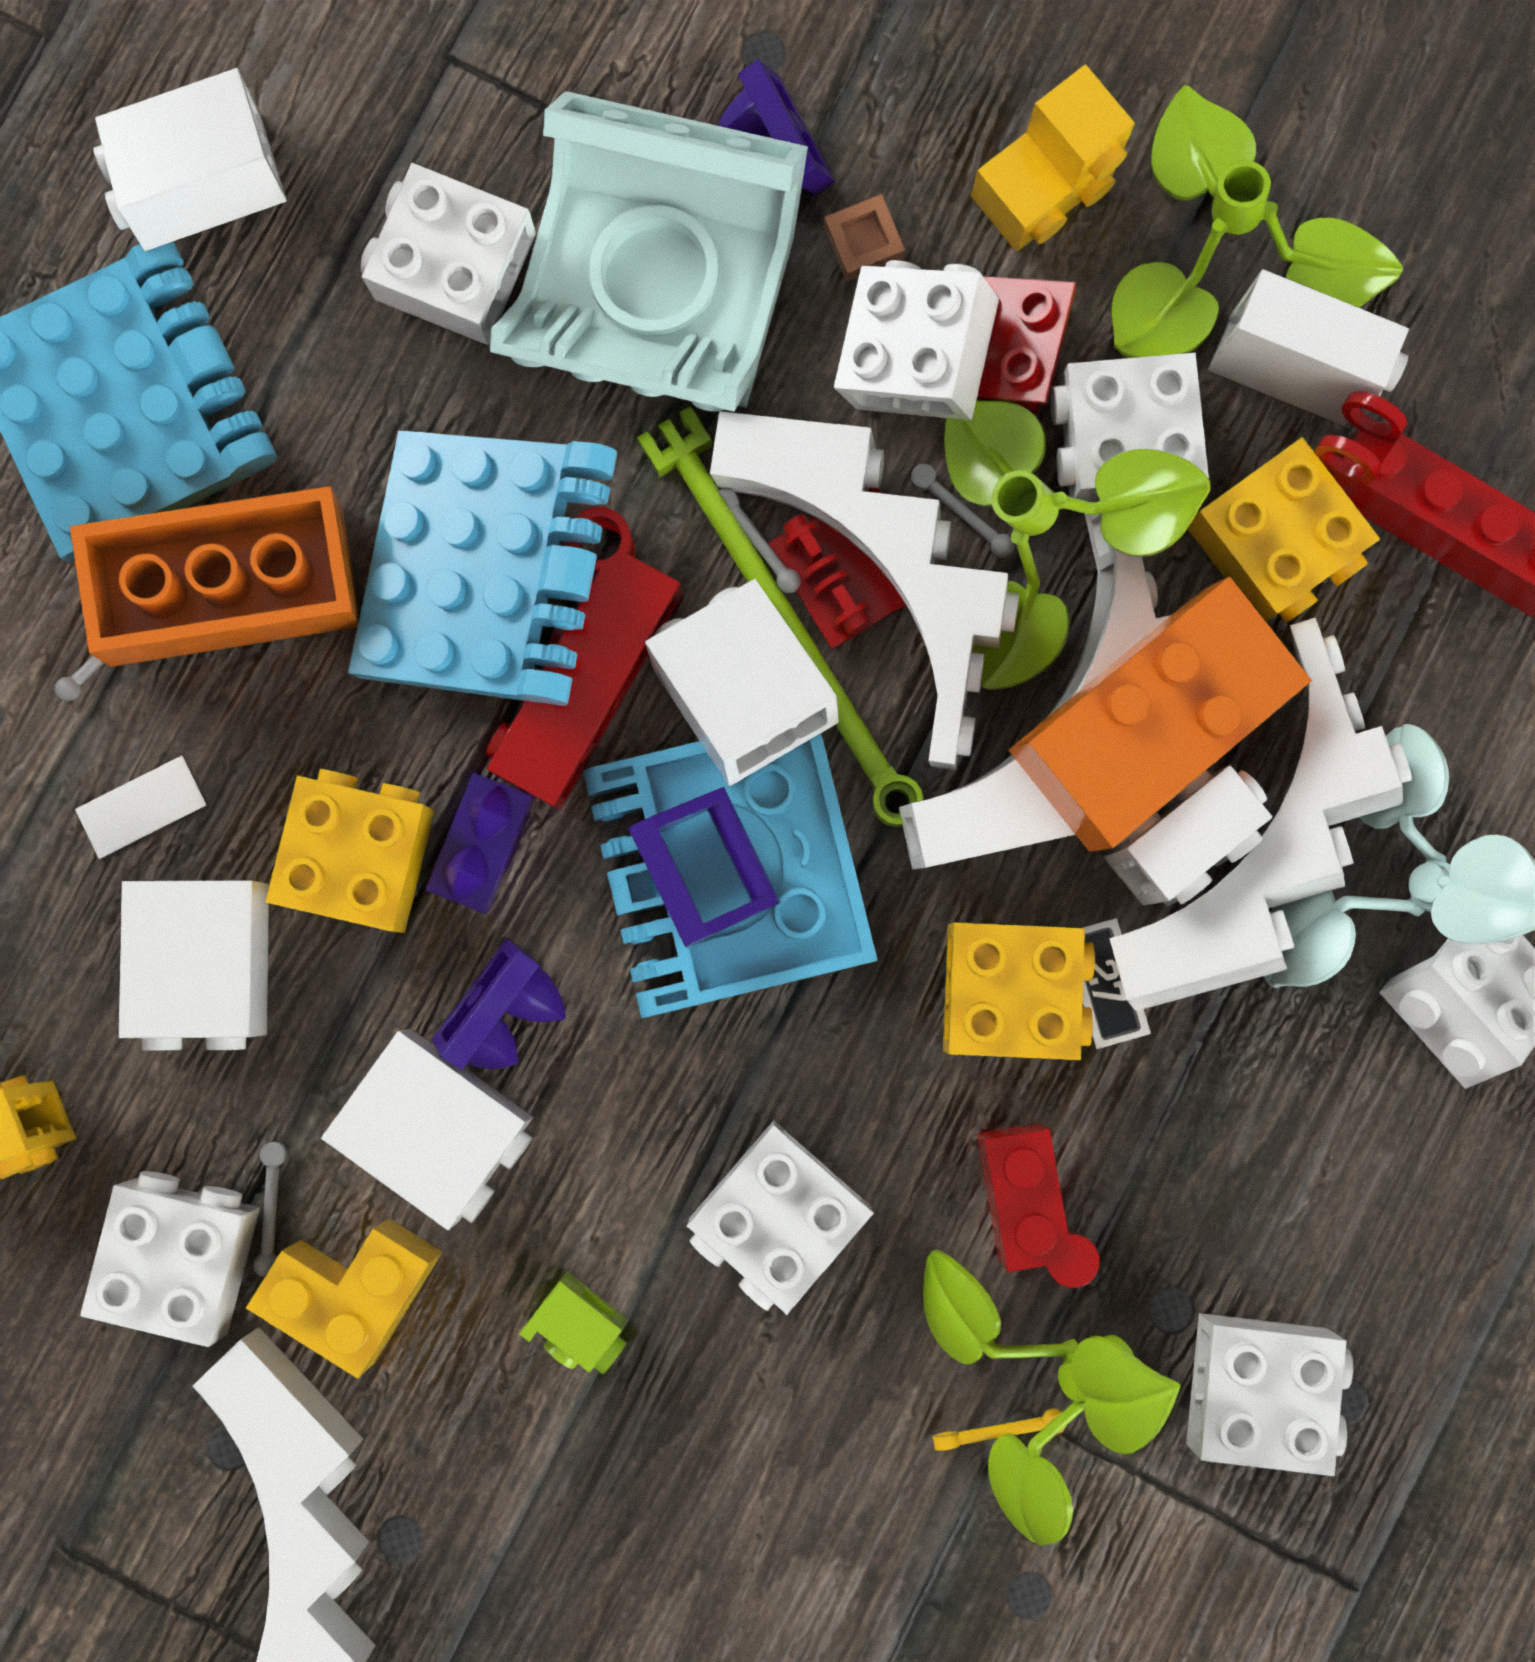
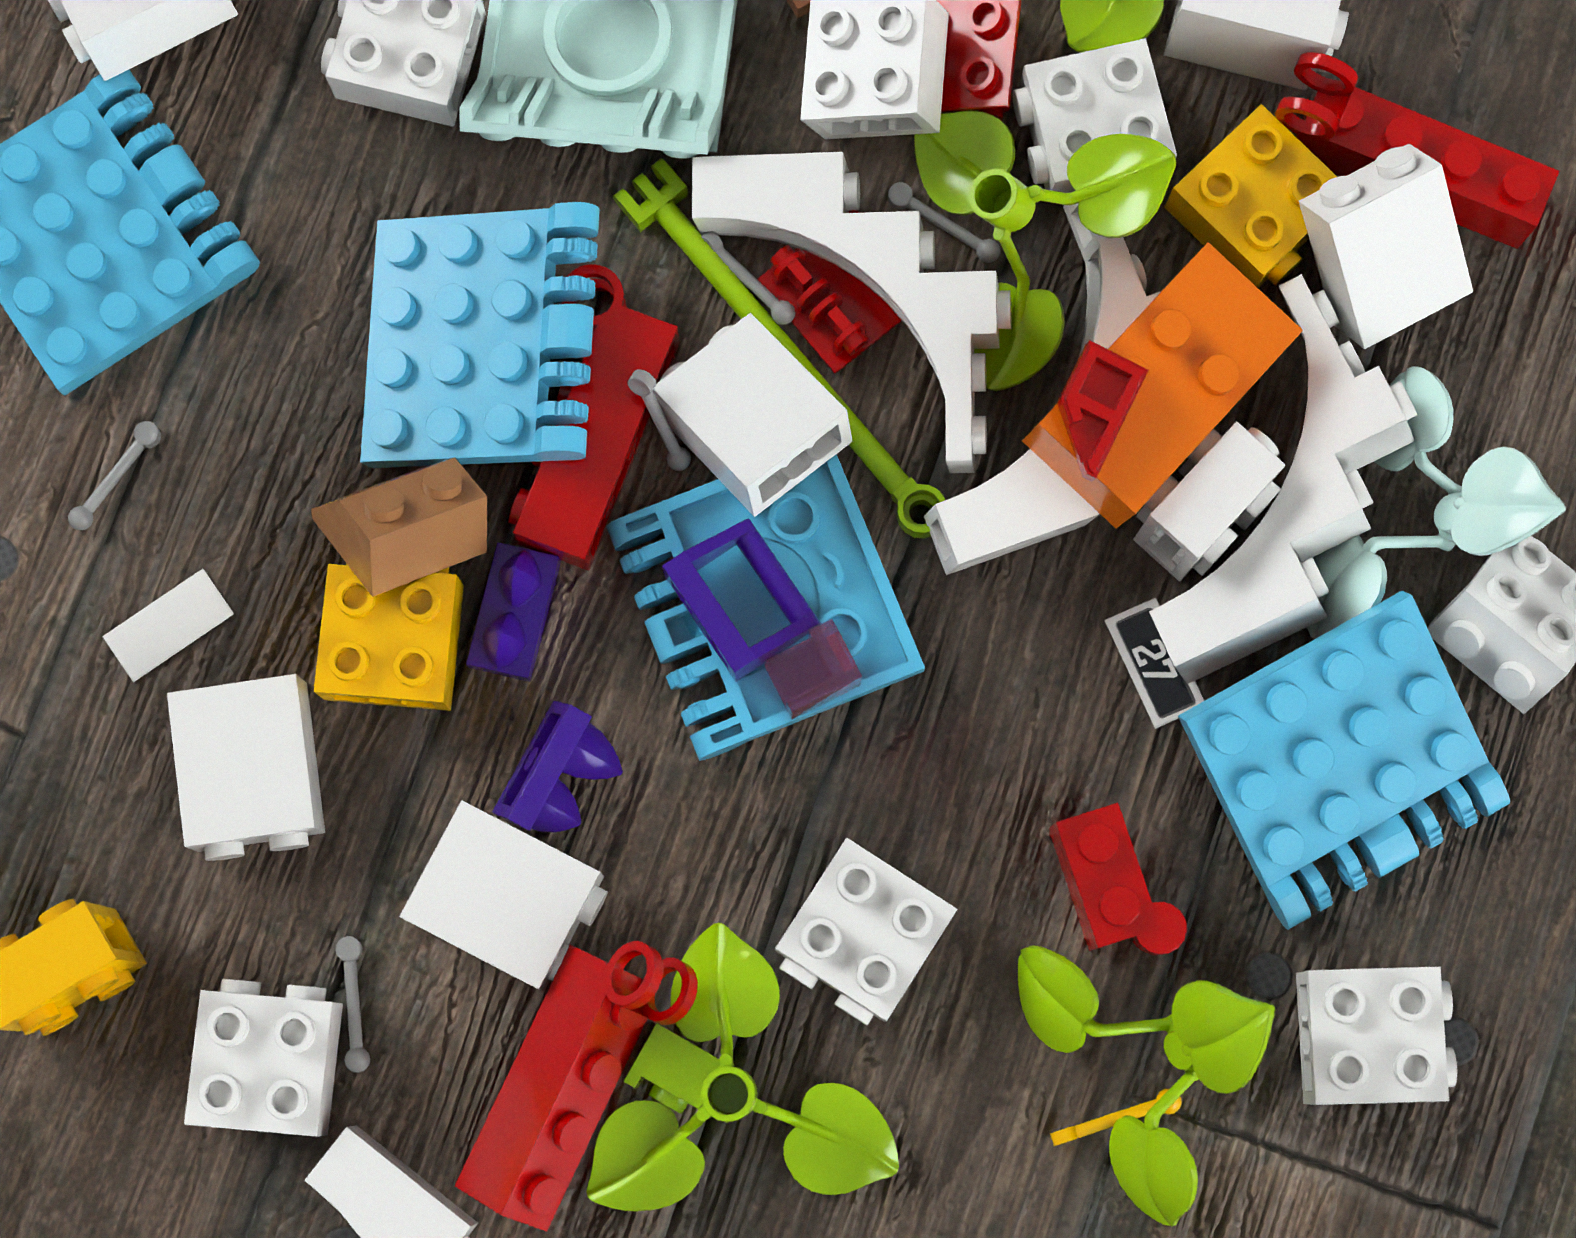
camera: 10 degrees left, 5 degrees down
orange brick [70,486,360,667] -> none
yellow brick [246,1218,443,1379] -> none
yellow brick [943,923,1095,1060] -> none
none -> medium nougat slope [311,458,487,597]
none -> red hinge [455,941,698,1232]
none -> lime plant [587,923,899,1211]
none -> light grey hinge [628,369,691,471]
none -> clear pink panel [765,619,862,720]
none -> red tile [1057,340,1149,482]
none -> medium azure hinge [1178,591,1510,930]
none -> white brick [1299,144,1473,349]

